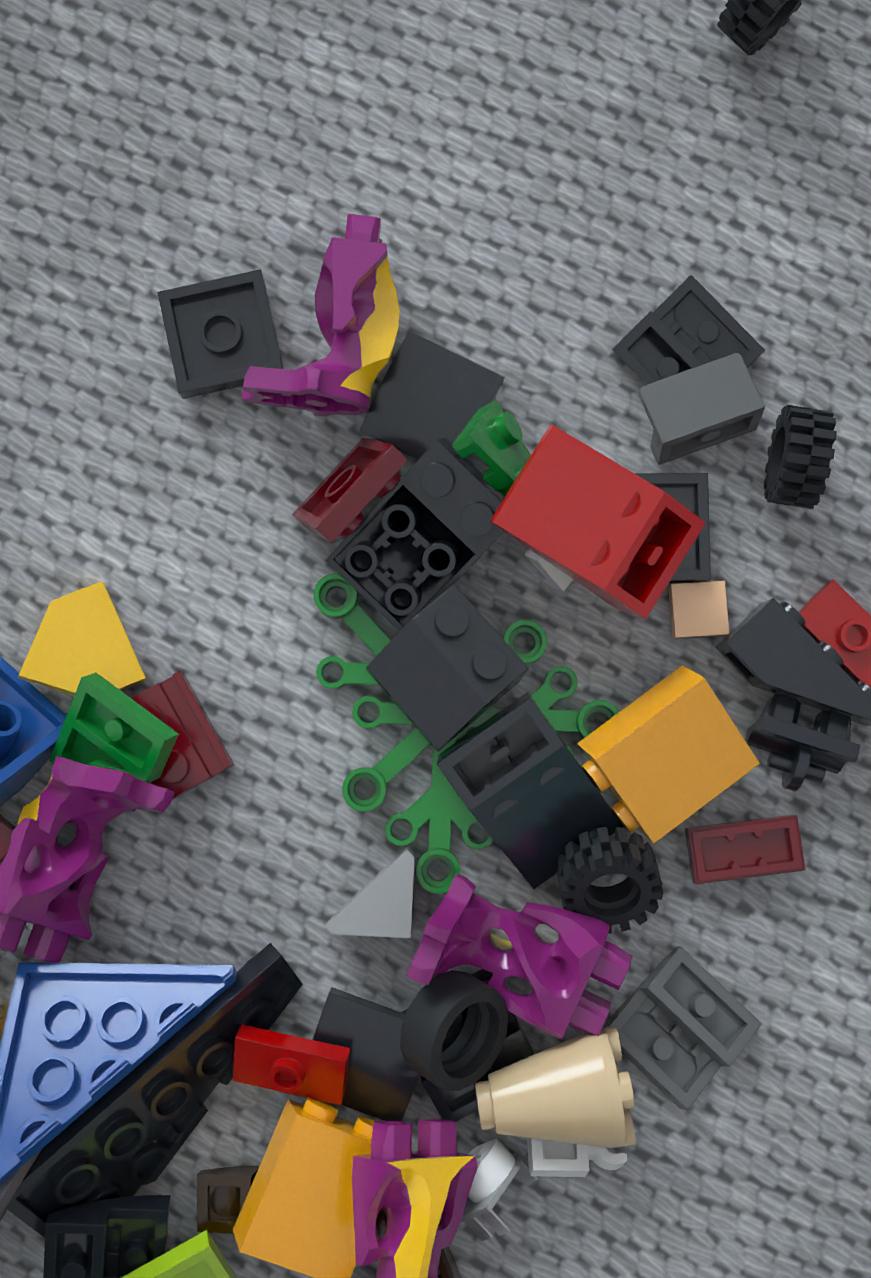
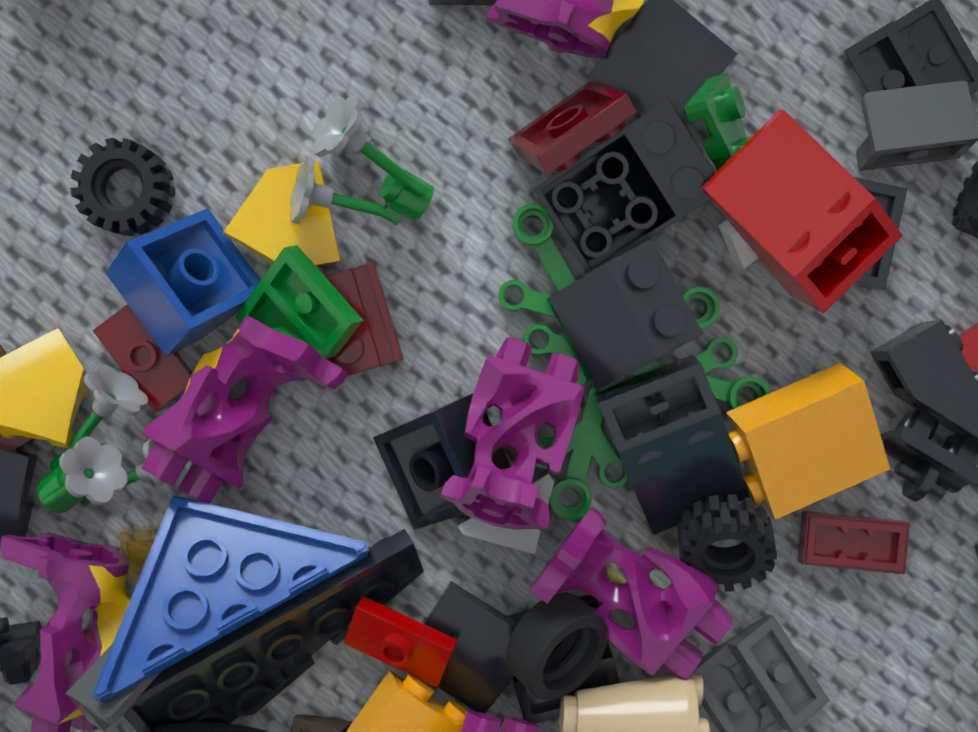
camera: 10 degrees right, 5 degrees up
light nougat tile [668,581,729,639] -> none
none -> plant [290,95,434,225]
none -> black slope [373,393,511,530]
none -> magenta hips [440,337,585,531]

